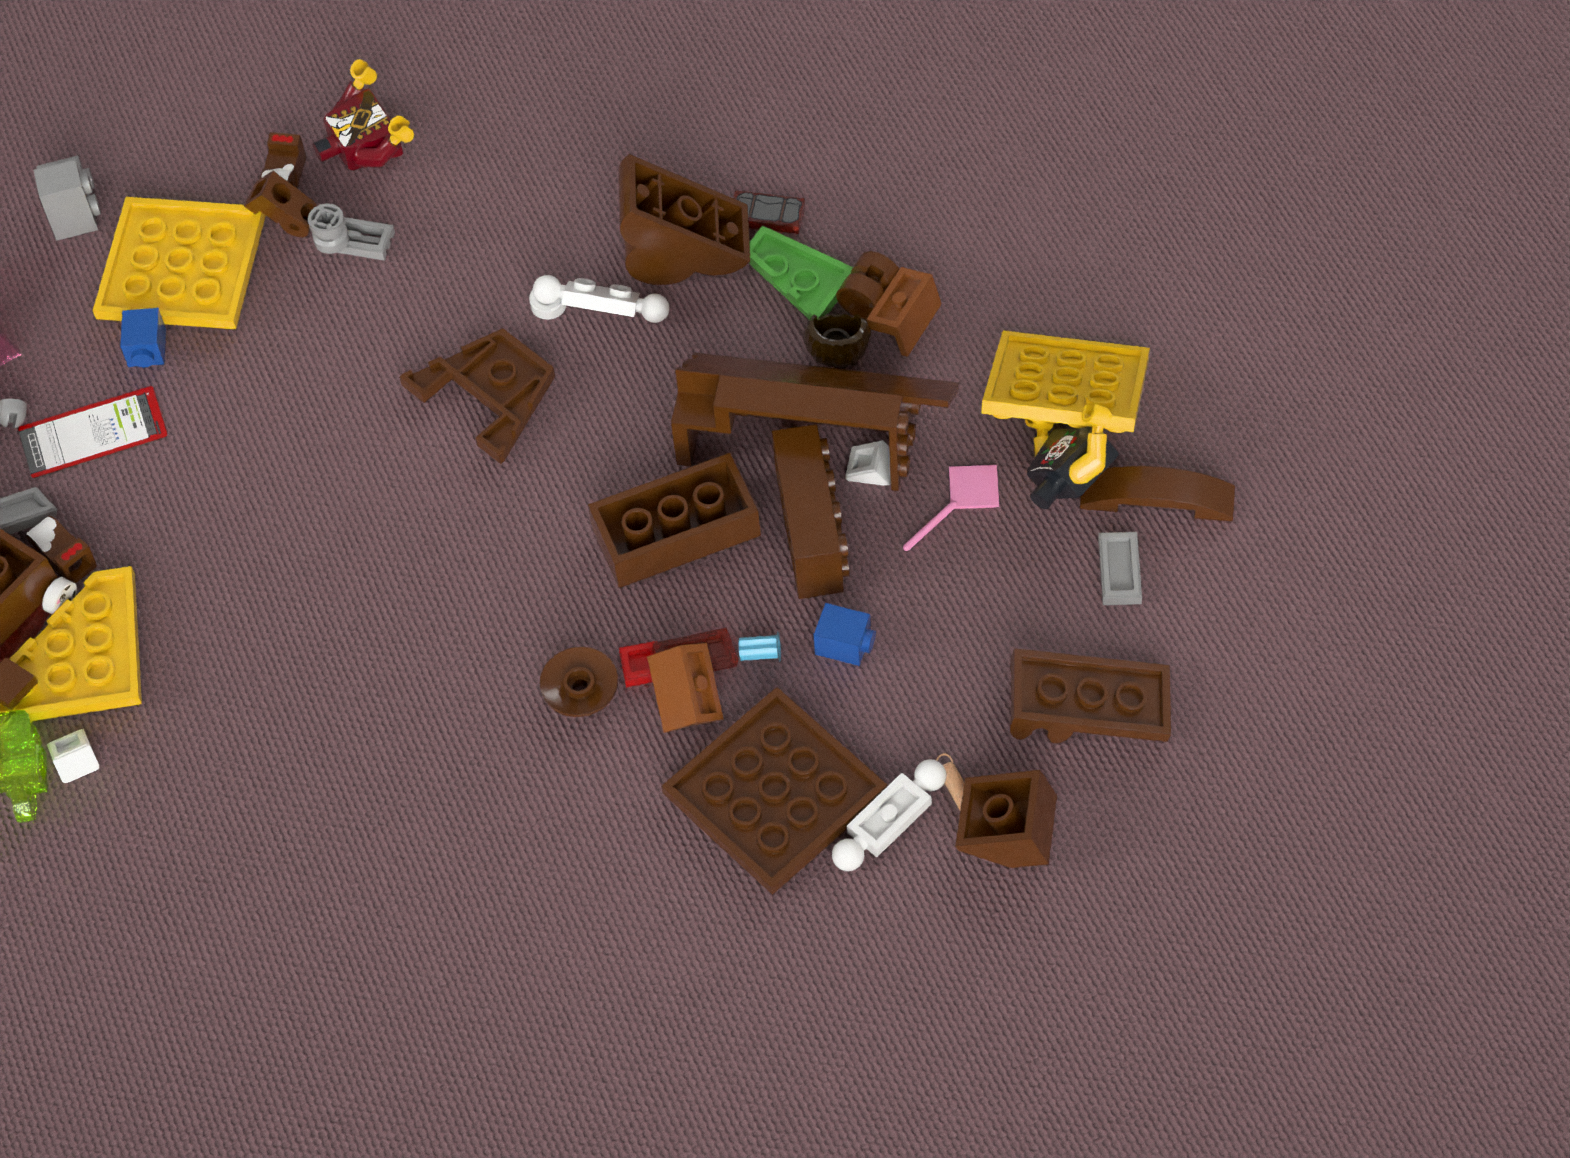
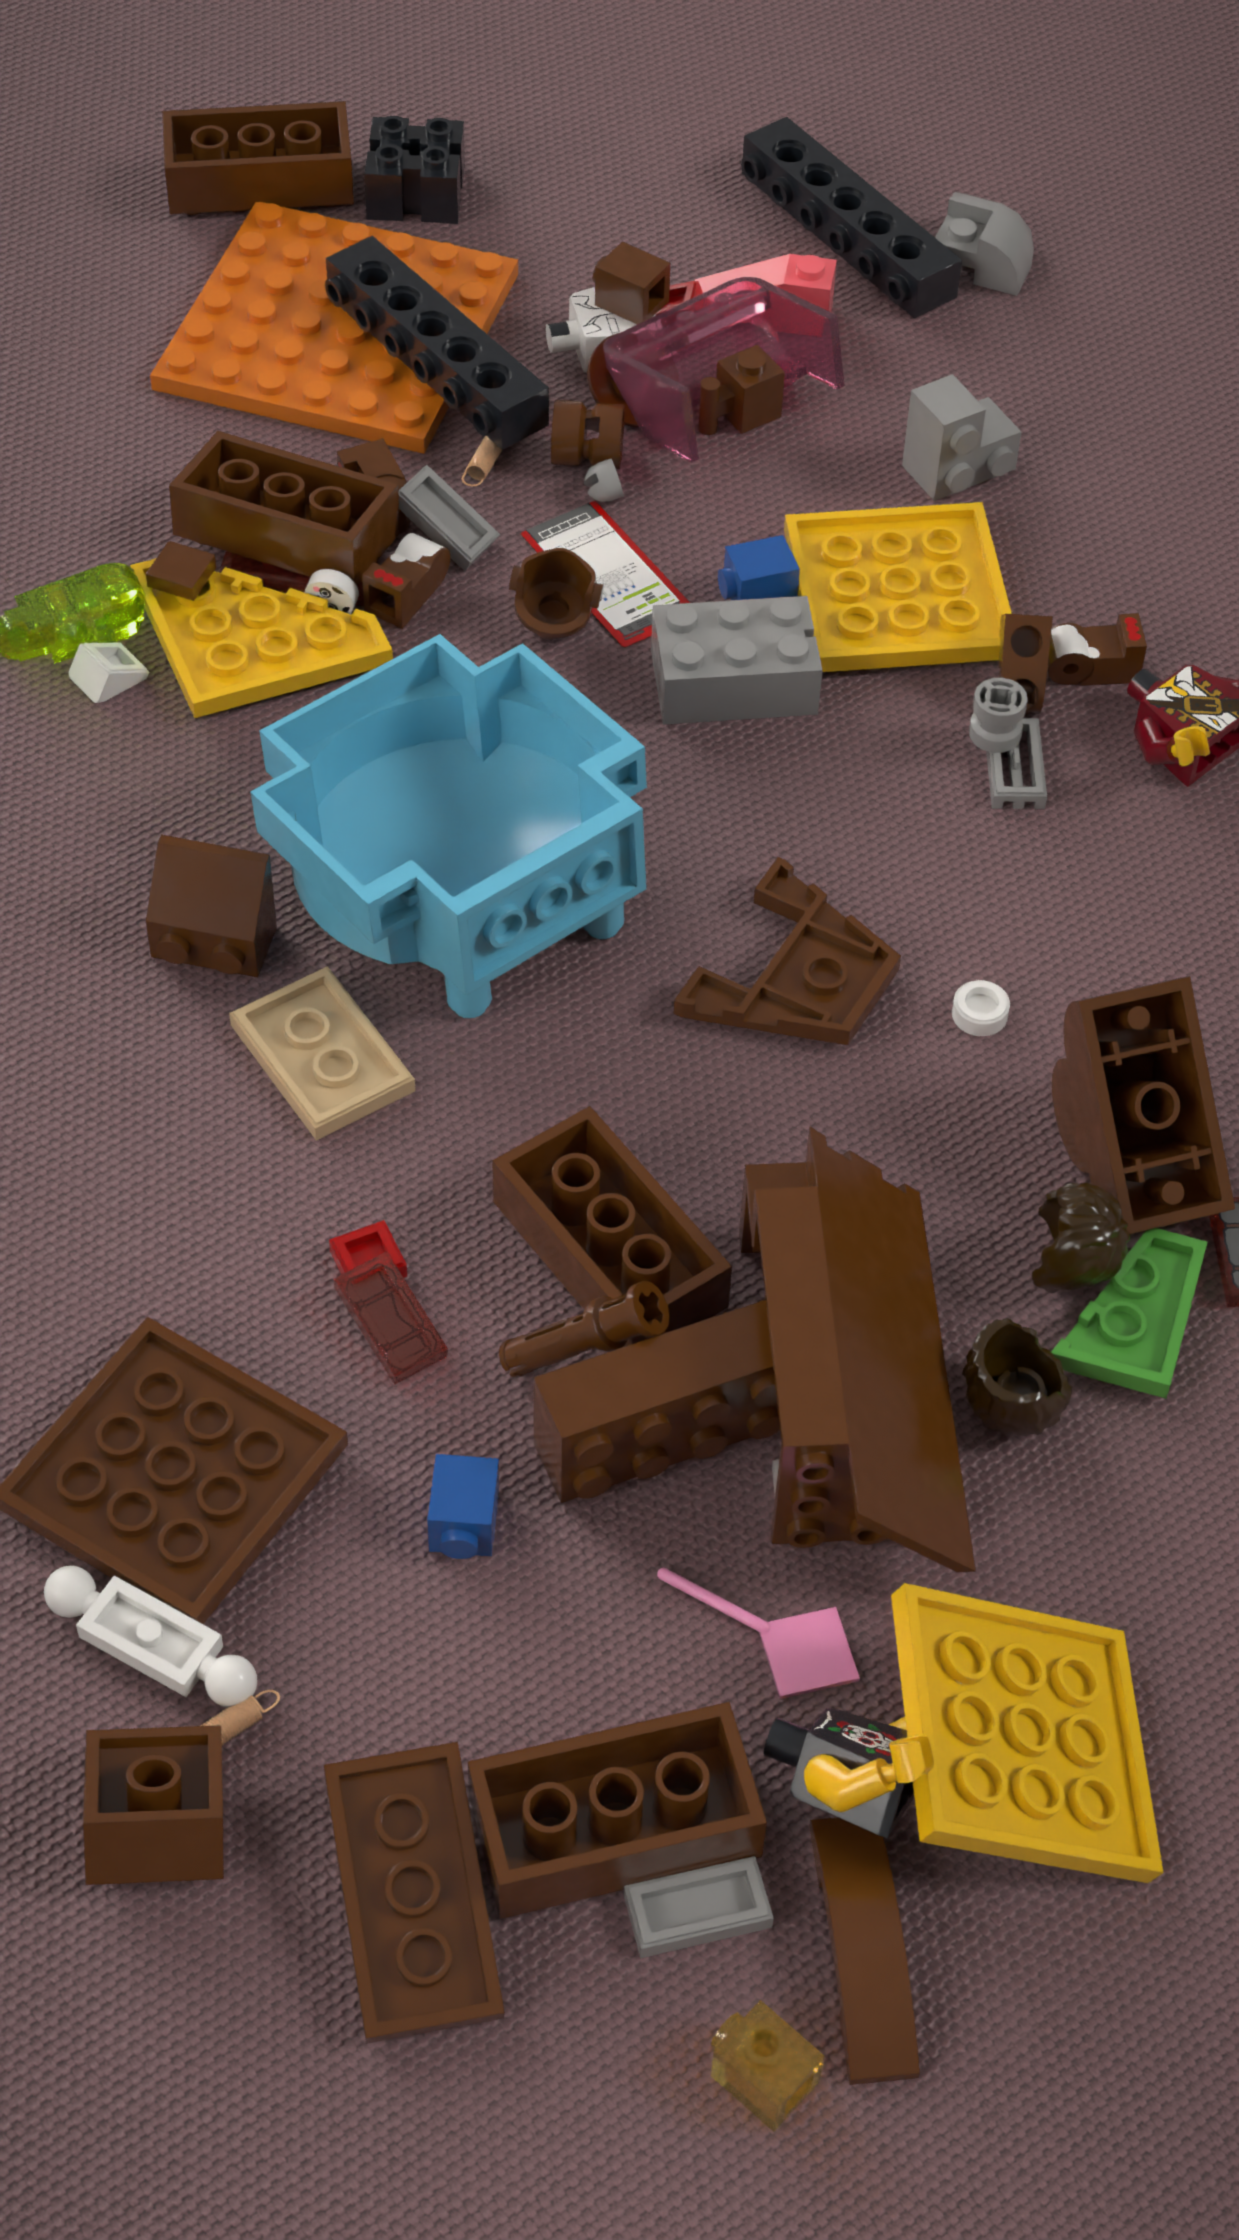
camera: 70 degrees right, 5 degrees down
white plate [533,275,669,323] -> none
reddish brown dish [540,647,618,717] -> none
dark orange panel [647,643,724,733] -> none
medium azure piece [739,631,781,661] -> none
reddish brown wheel [836,251,899,321] -> none
dark orange panel [866,267,942,357] -> none
none -> reddish brown slope [146,834,277,978]
none -> tan tile [229,966,415,1141]
none -> medium azure windscreen [250,634,647,1018]
none -> reddish brown brick [468,1701,767,1919]
none -> reddish brown pin [499,1281,669,1378]
none -> reddish brown cap [509,548,604,641]
none -> light grey piece [651,596,822,725]
none -> clear yellow brick [711,2000,825,2132]
none -> dark brown hair [1031,1183,1130,1293]

